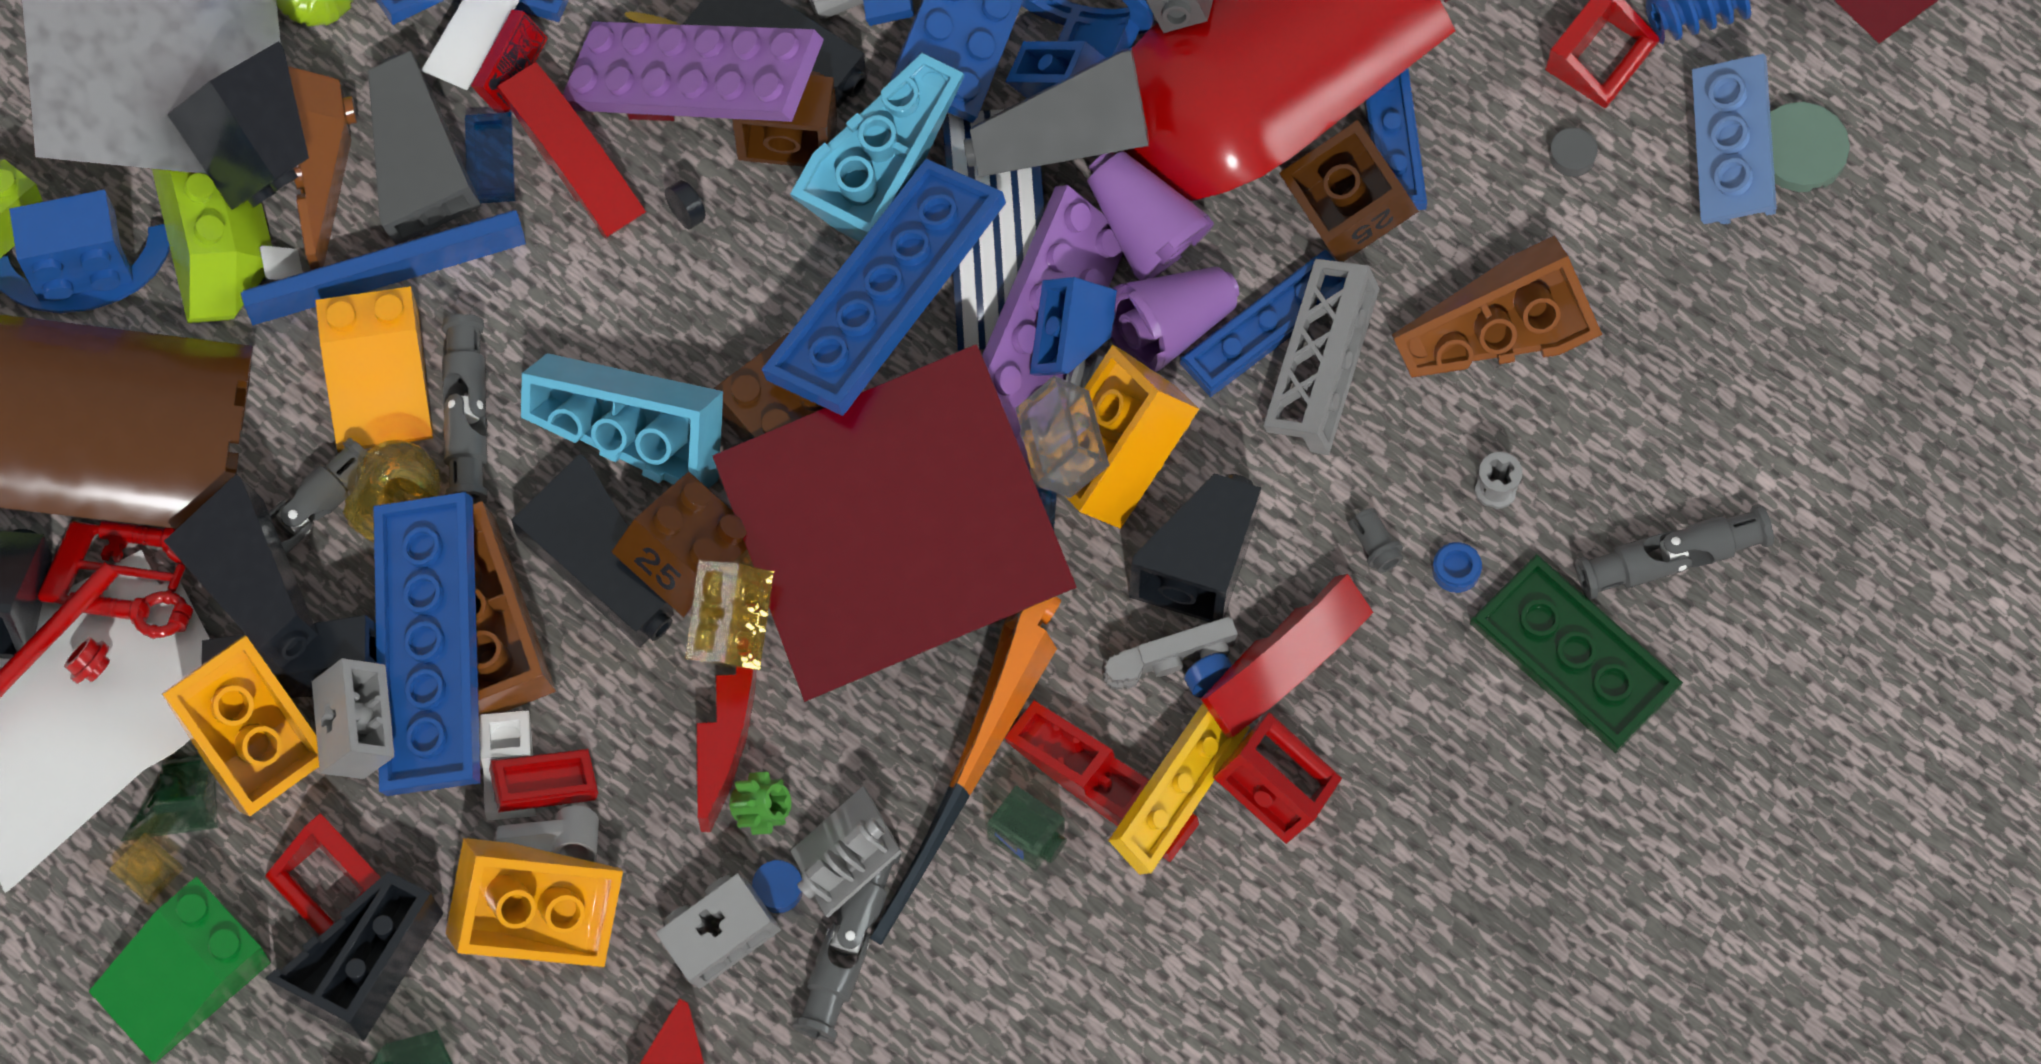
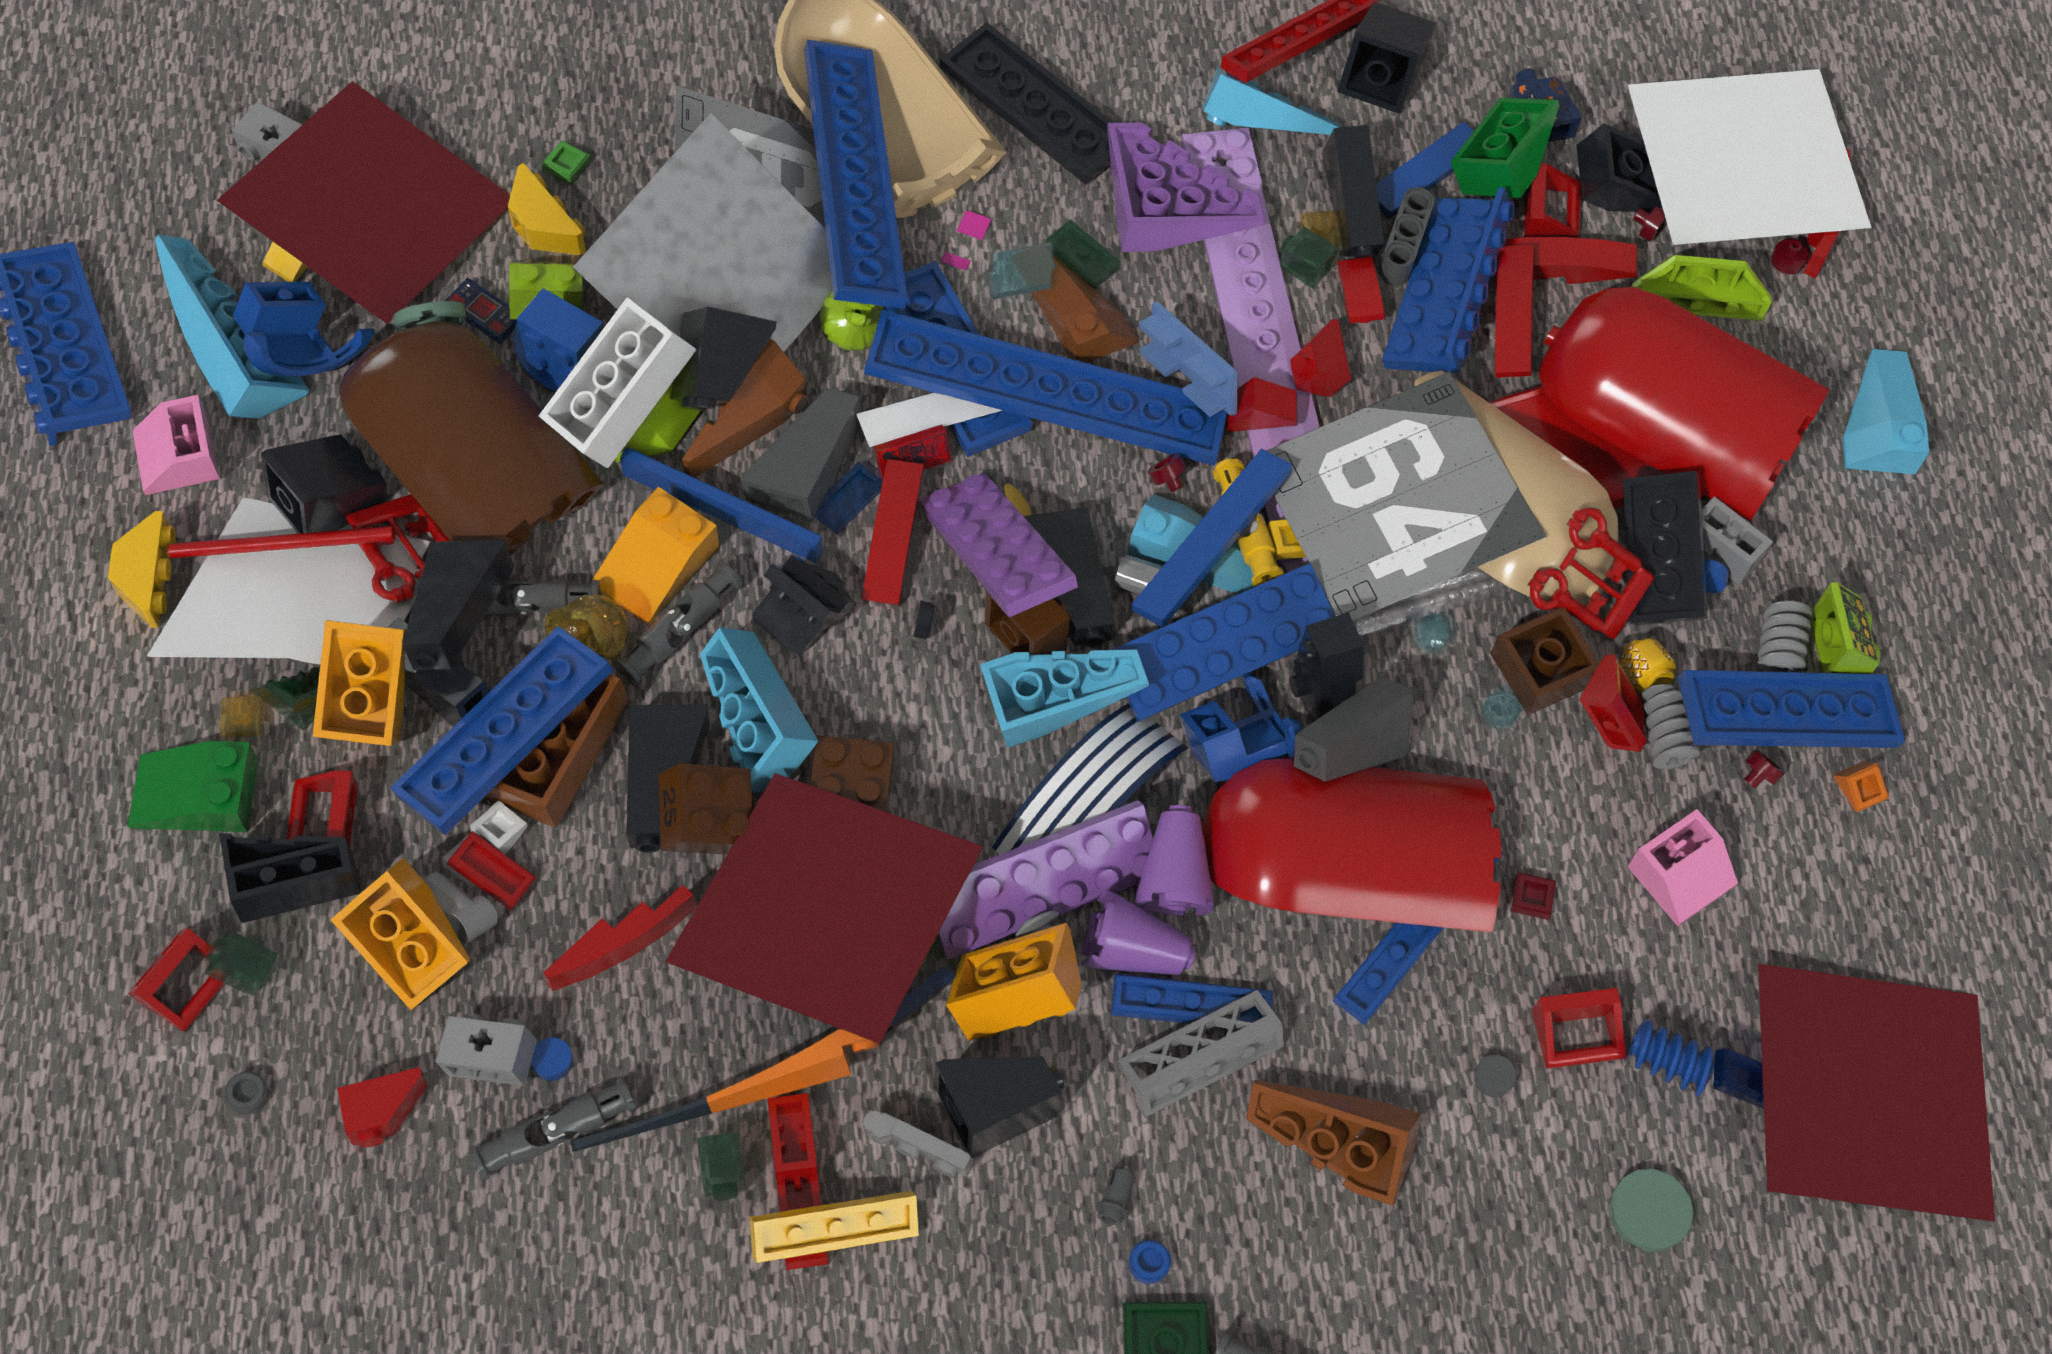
camera: 40 degrees right, 5 degrees down
red plate [64,637,110,684] -> none
white sticker [260,246,303,280] -> none
light grey brick [312,658,395,779] -> none
clear yellow brick [685,560,774,670] -> none
bright green gear [729,772,791,835] -> none
blue plate [762,159,1006,416] -> none
light grey hinge [790,786,902,918] -> none
dark grey slope [964,48,1149,177] -> none
clear brick [1015,375,1110,498] -> none
blue slope [1030,277,1117,376] -> none
blue tile [1184,653,1232,697] -> none
red slope [1201,574,1374,738] -> none
red tile [1213,712,1342,844] -> none
reddish brown brick [1279,120,1419,262] -> none
light grey bush [1475,452,1523,509] -> none
medium blue brick [1692,53,1777,224] -> none
none -> white brick [539,297,697,468]
none -> black piece [753,555,857,654]

